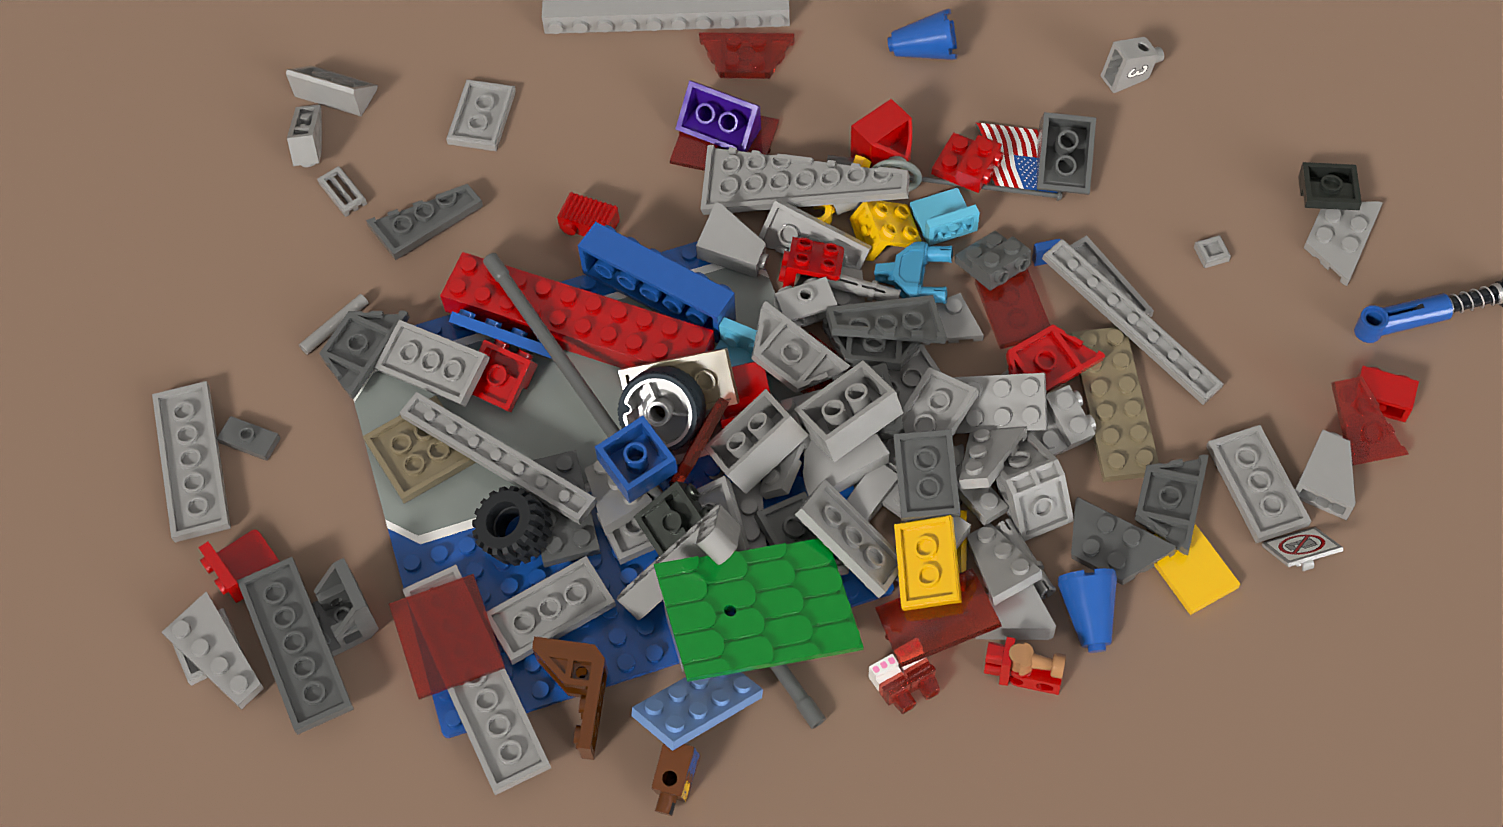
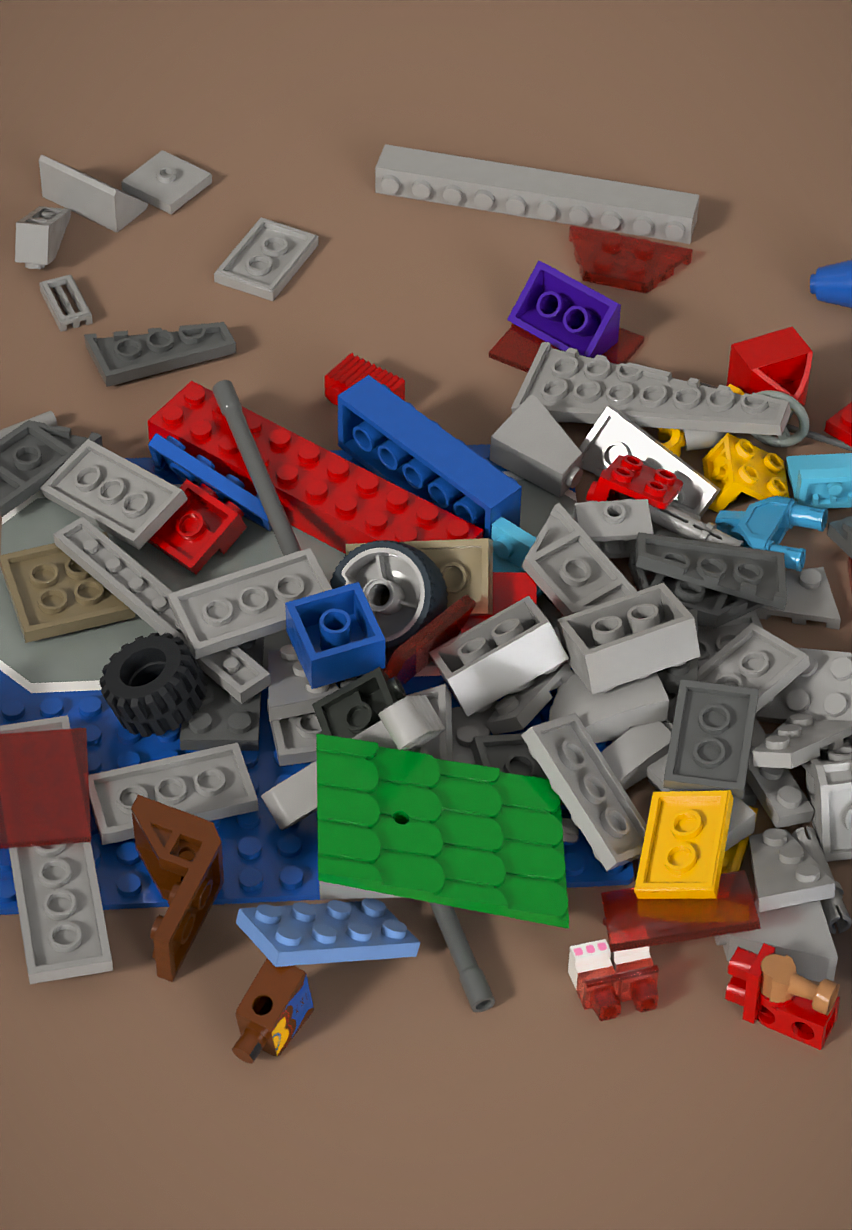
camera: 10 degrees right, 15 degrees down
none -> light grey plate [121,150,212,214]
none -> light grey plate [168,548,332,659]

